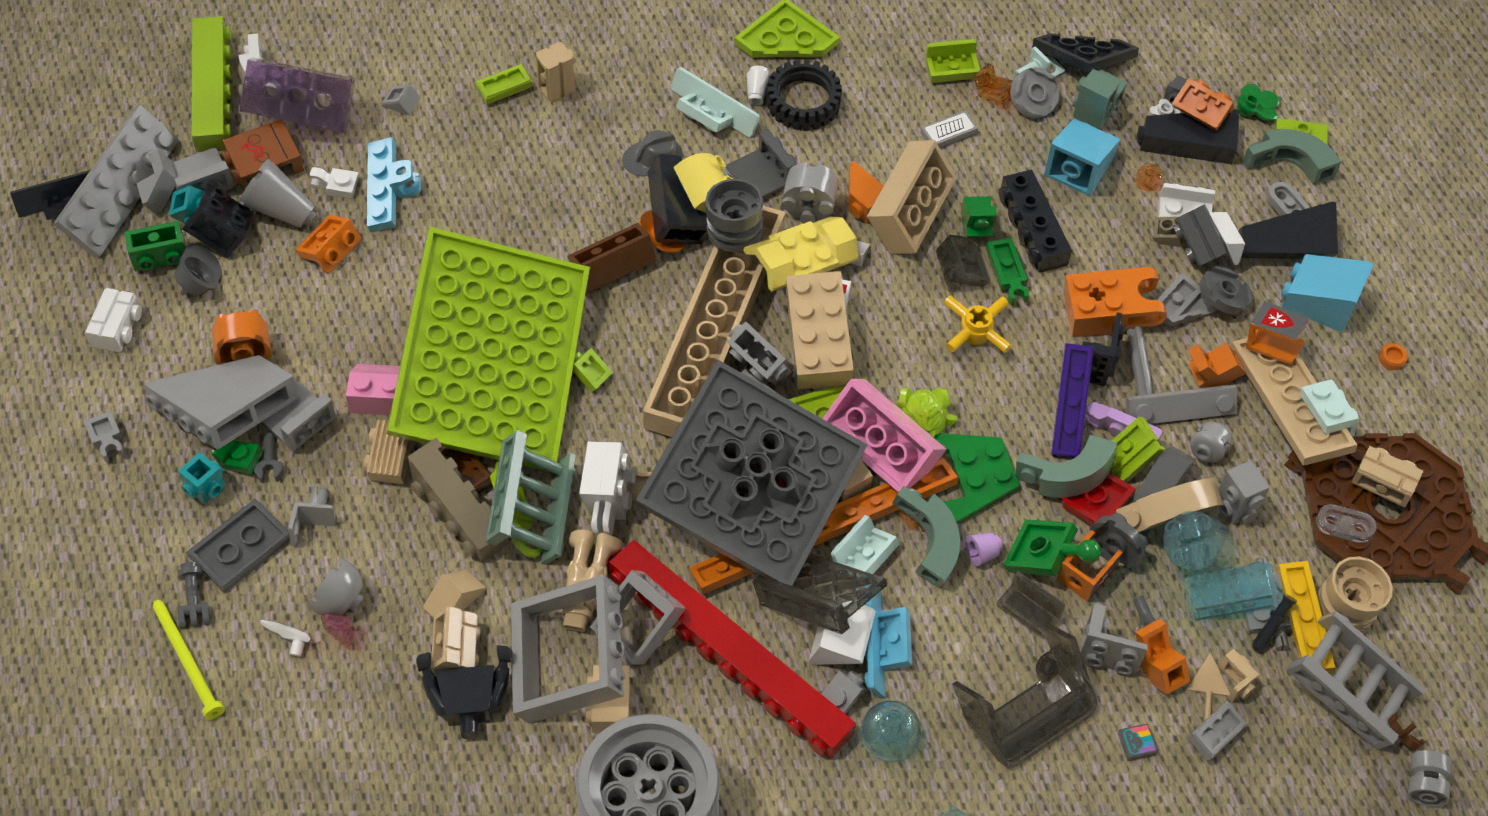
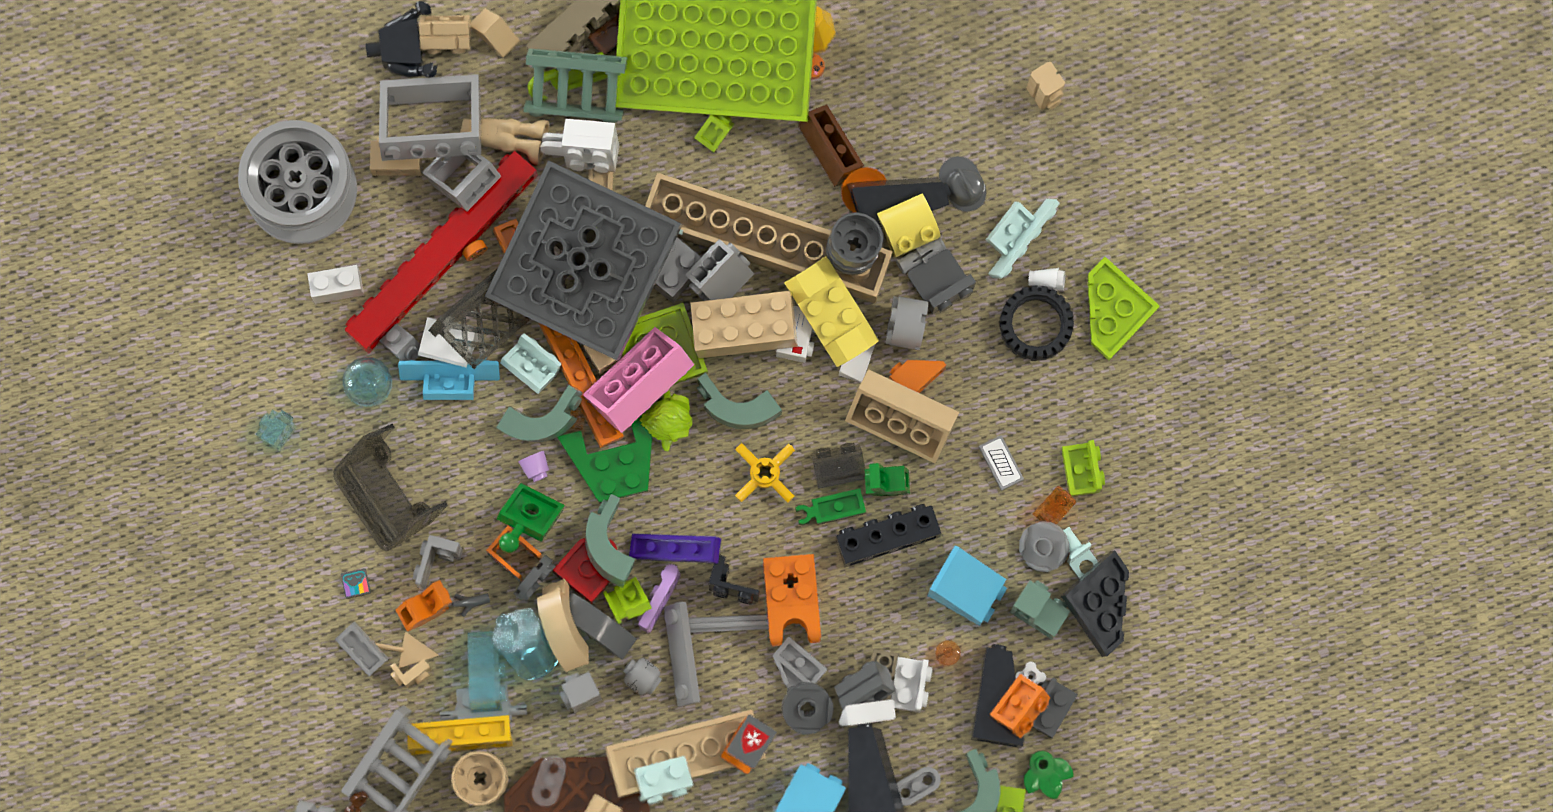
camera: 90 degrees right, 20 degrees up
lime plate [475,64,533,105] -> none
clear smoke panel [996,571,1066,640] -> none
orange brick [1188,342,1247,388] -> none
black piece [1252,594,1297,653] -> none
none -> white brick [307,265,364,304]
none -> orange tile [462,240,488,261]
none -> sand green arch [697,373,782,429]

